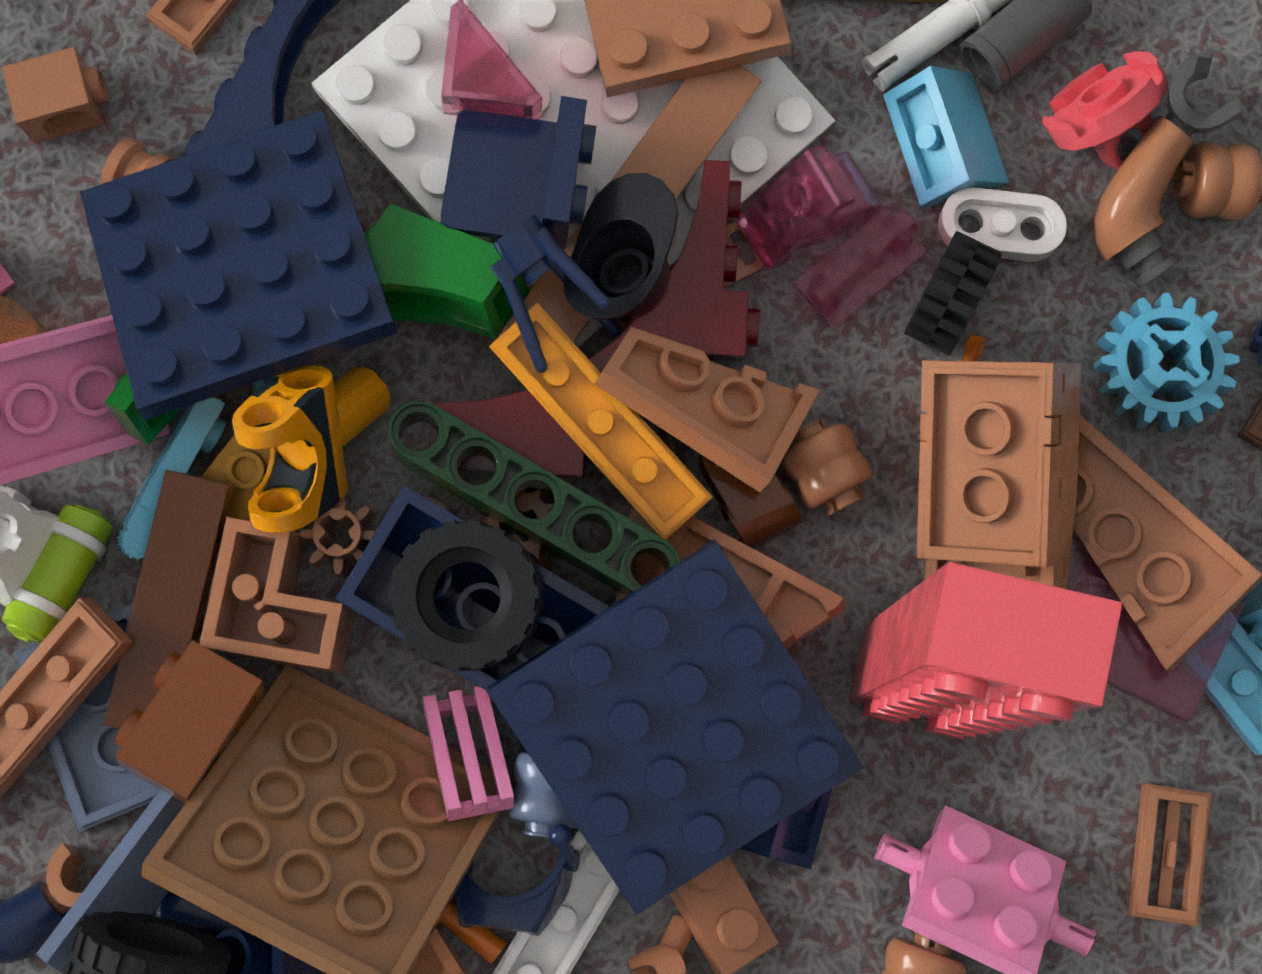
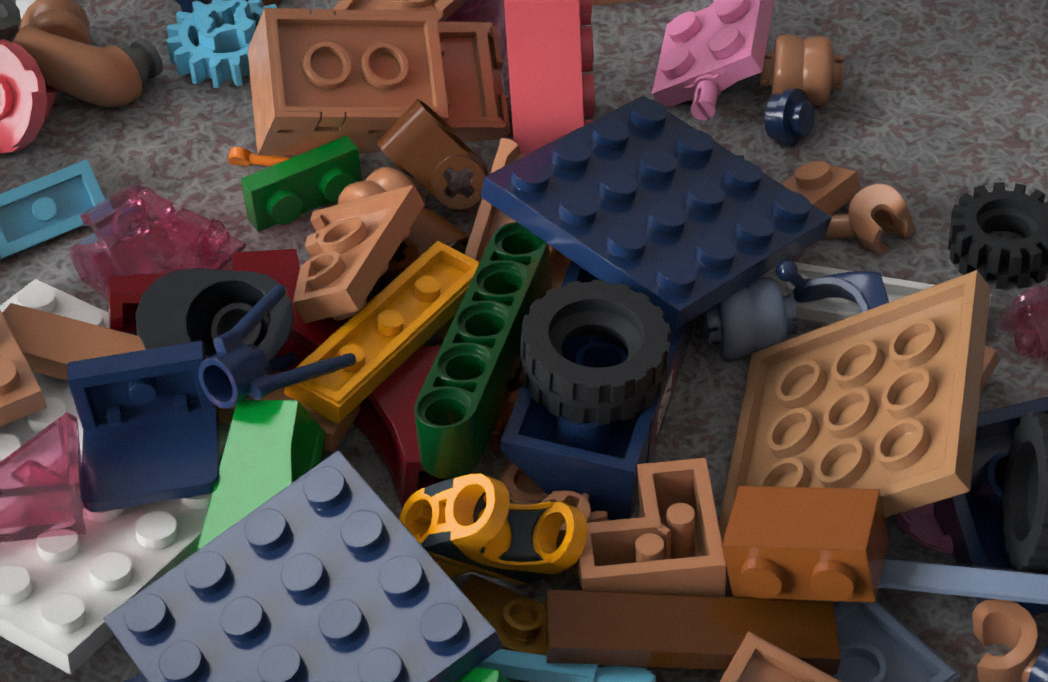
camera: 105 degrees left, 35 degrees down
bright pink tile [423,686,514,821] -> none
black tyre [904,230,1003,356] -> none
white plate [938,187,1067,262] -> none
none -> green plate [241,135,362,232]
none -> reddish brown piece [377,99,489,210]
none -> dark blue plate [765,88,815,147]

